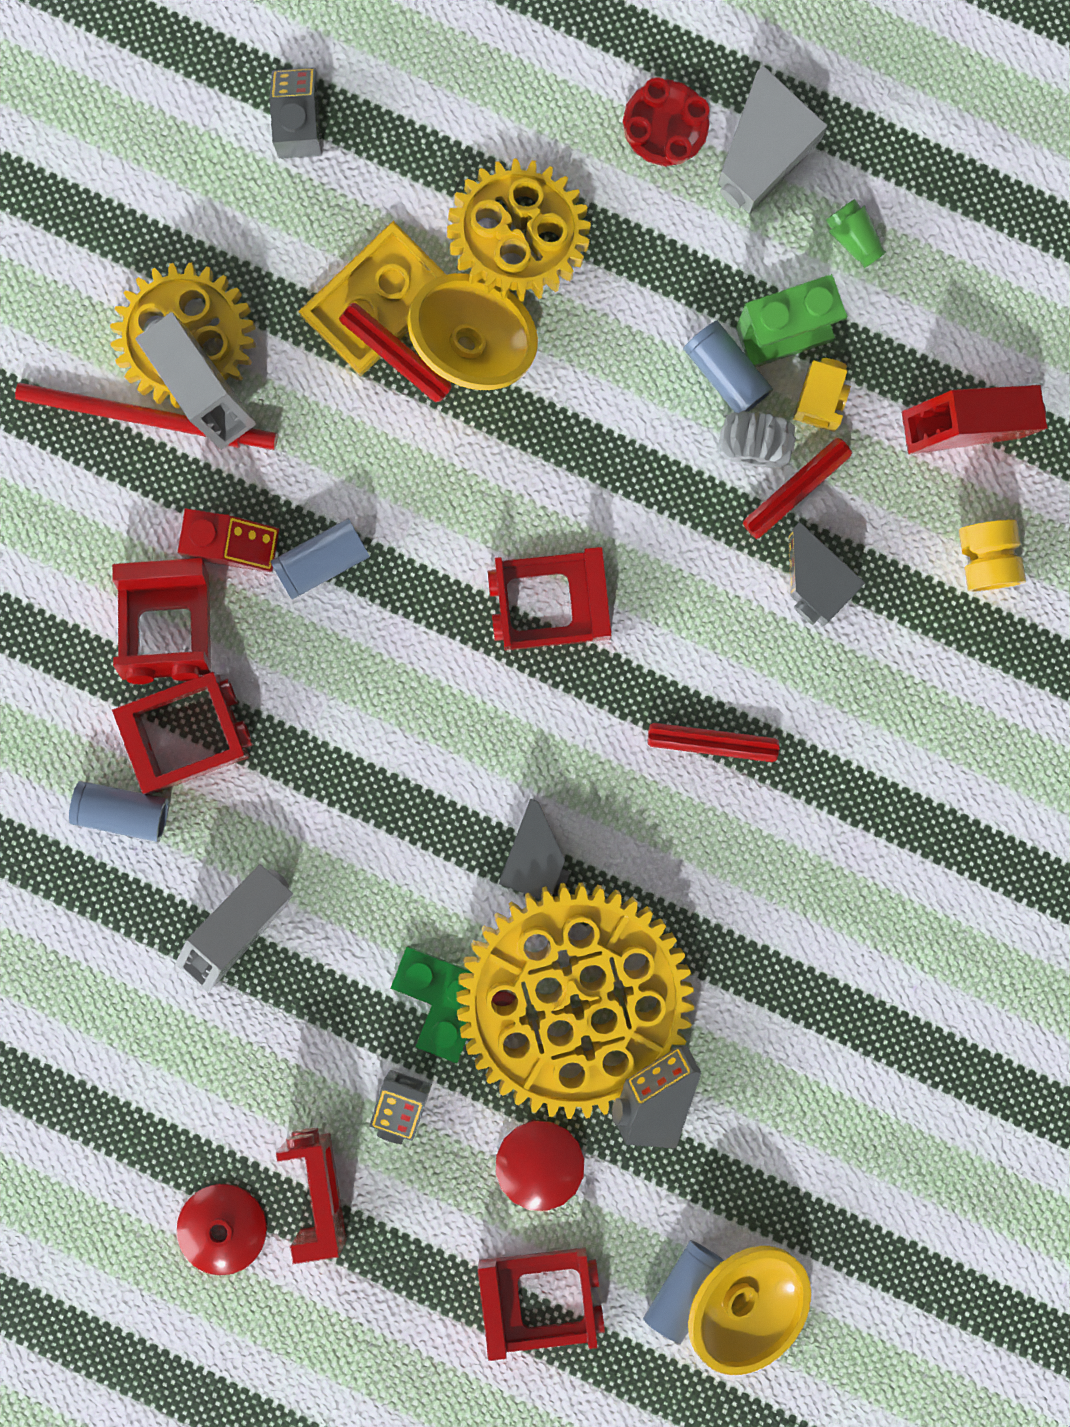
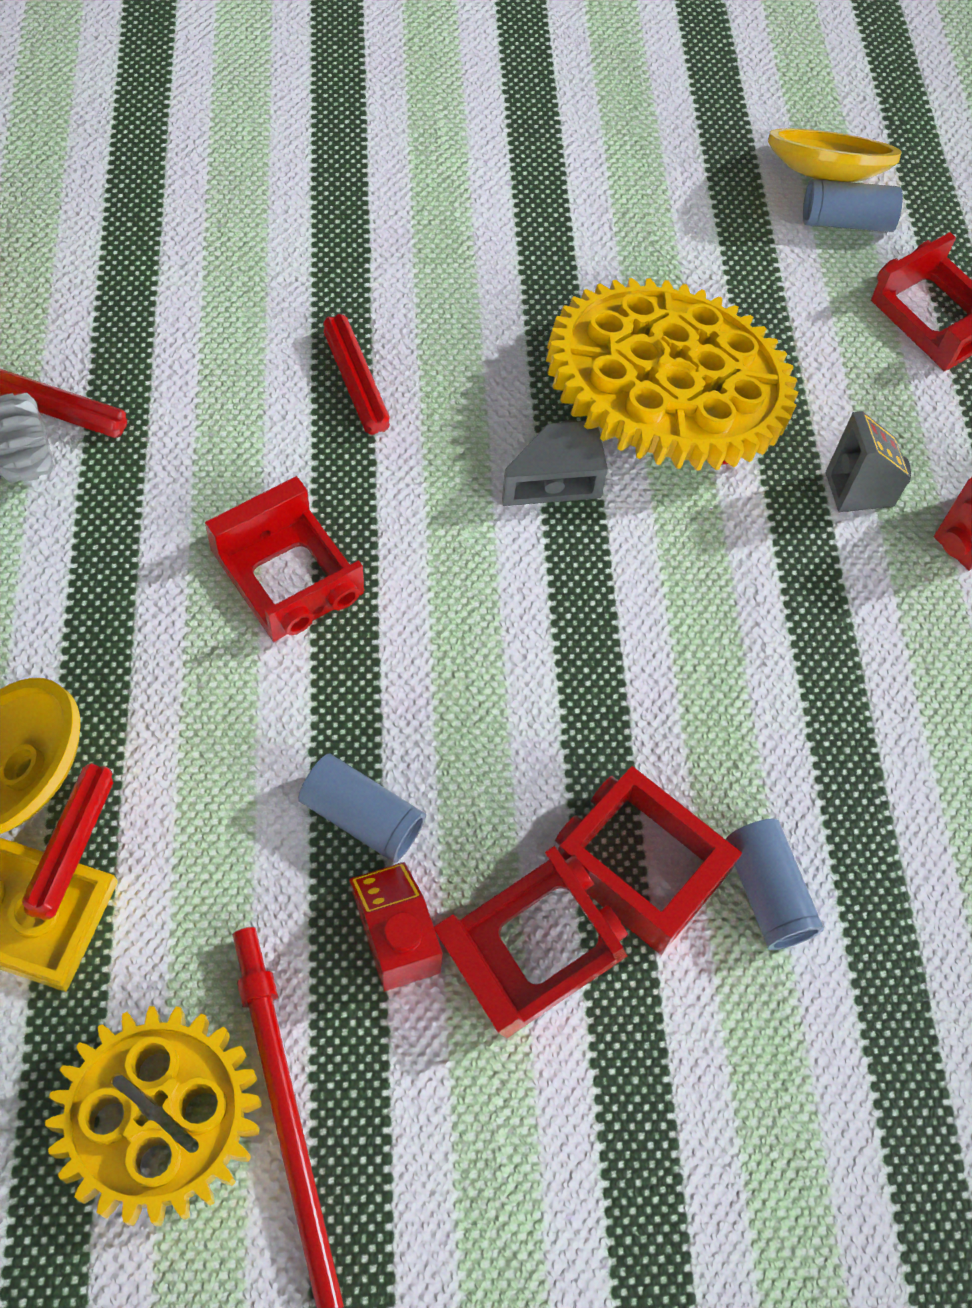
camera: 125 degrees left, 25 degrees down
light grey slope [135,312,257,450] -> none
light grey slope [175,864,293,993] -> none
green plate [390,946,472,1063] -> none
red dish [495,1119,584,1211] -> none
dark grey slope [612,1046,702,1148] -> none
dark grey slope [788,522,865,626] -> none
yellow wheel [959,520,1026,592] -> none

